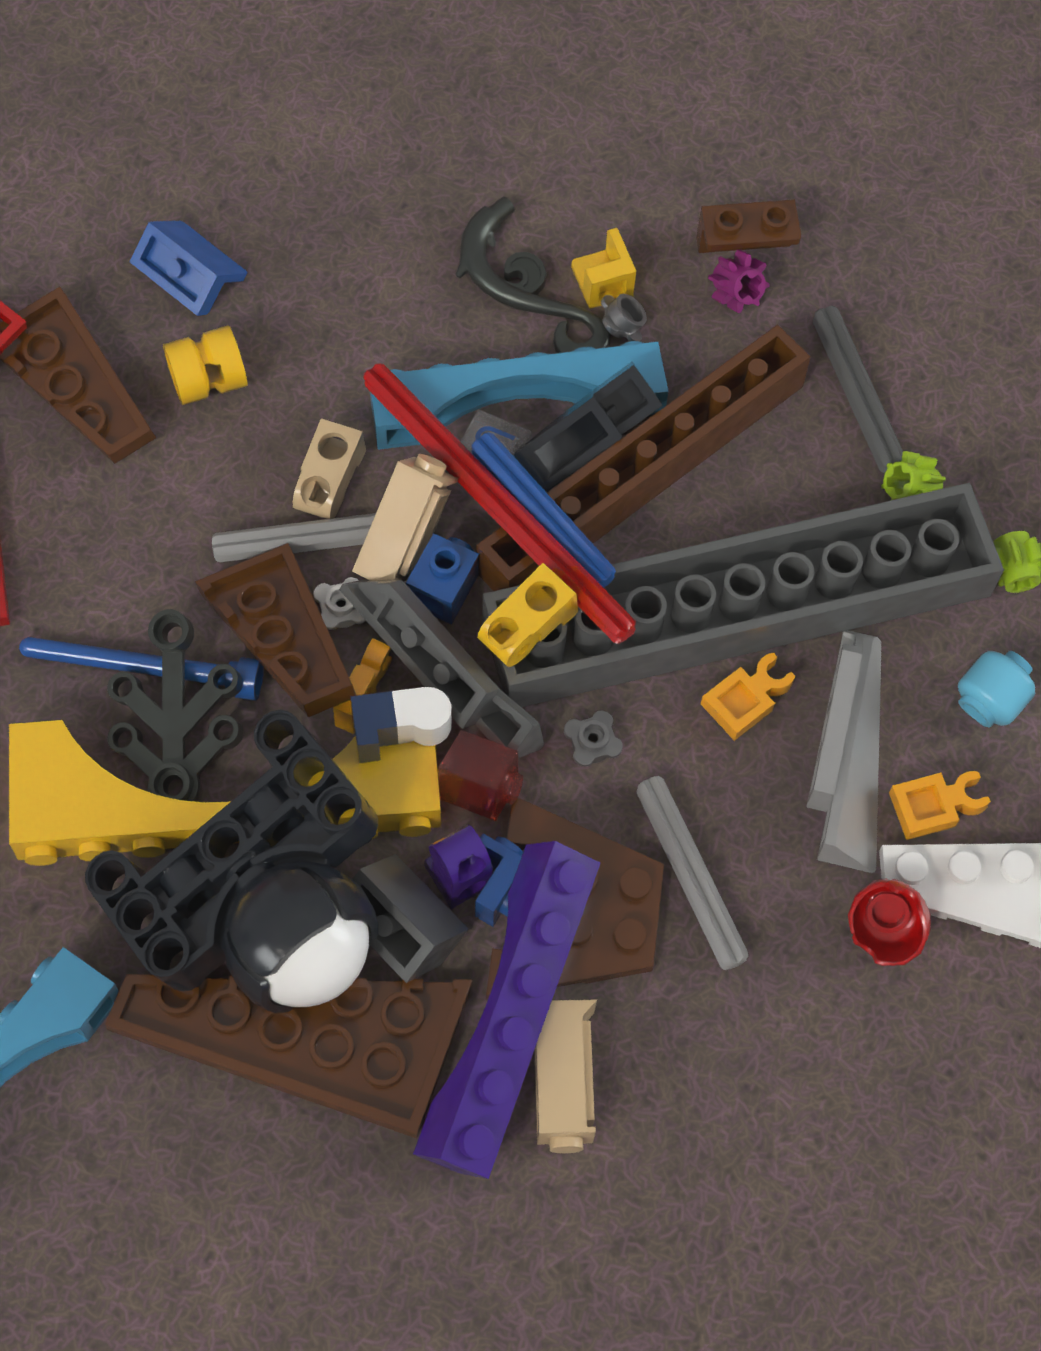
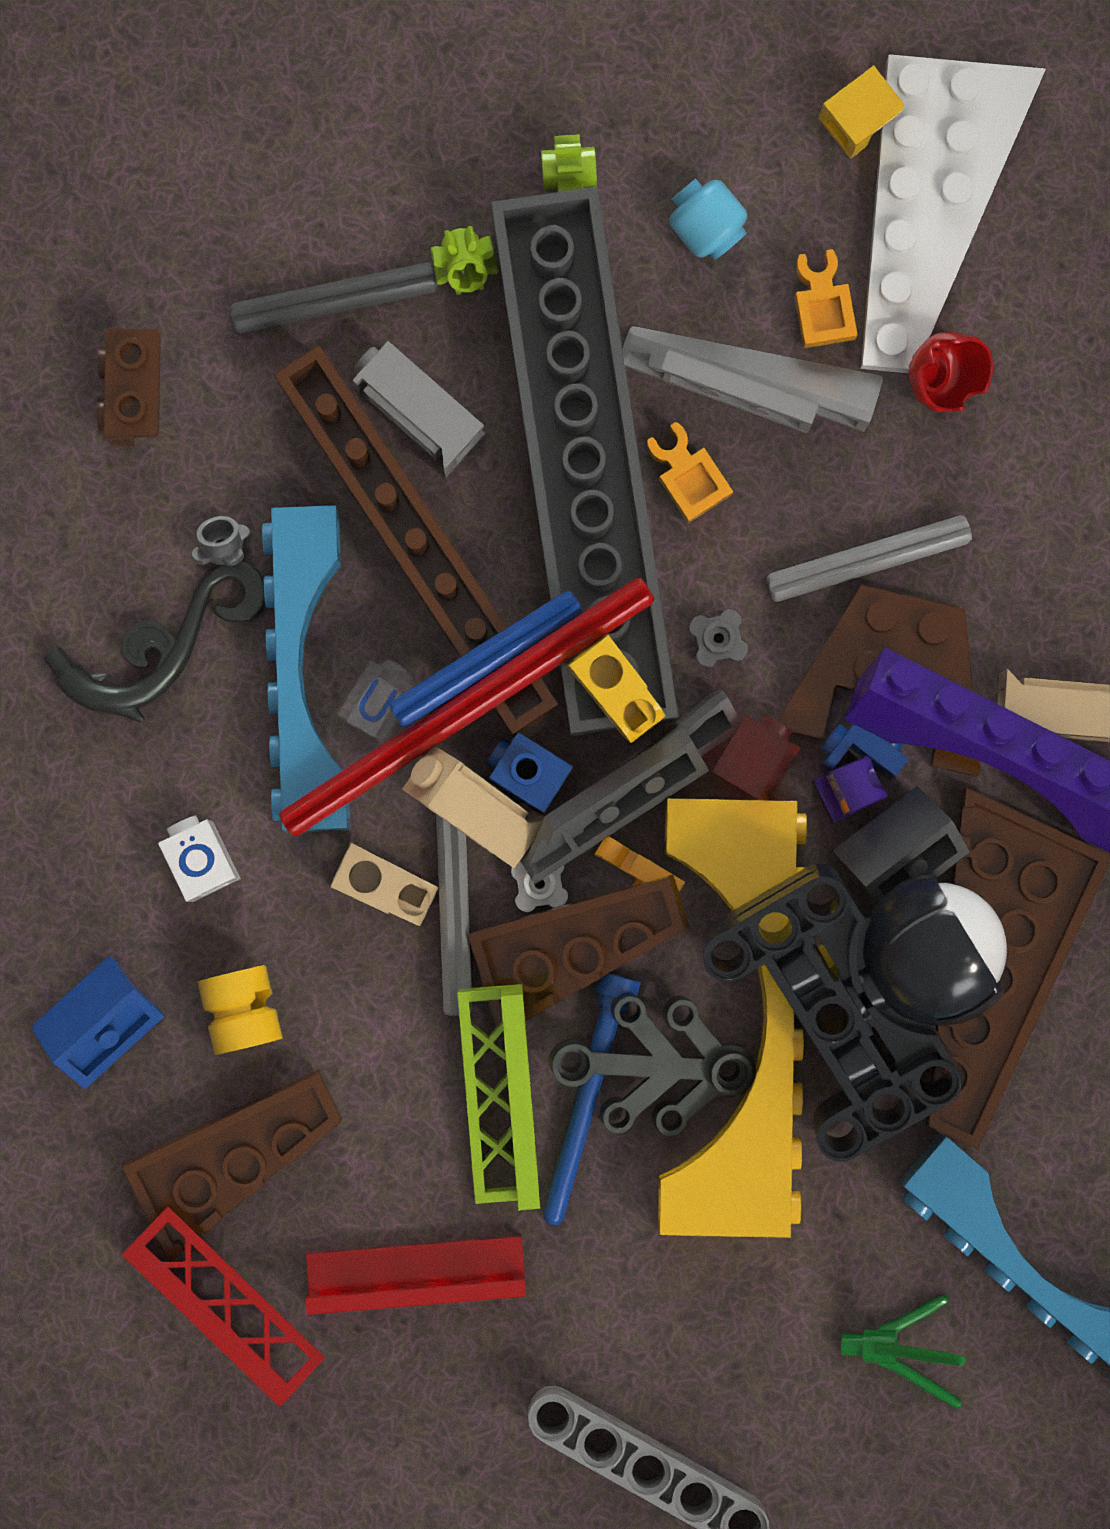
camera: 85 degrees left, 20 degrees up
leg [350,687,452,763] -> none
black slope [512,362,663,492] -> none
yellow panel [571,228,636,309] -> none
magenta gear [708,249,770,313] -> none
none -> white brick [158,815,241,902]
none -> light grey window [352,341,485,478]
none -> lime fence [457,984,540,1211]

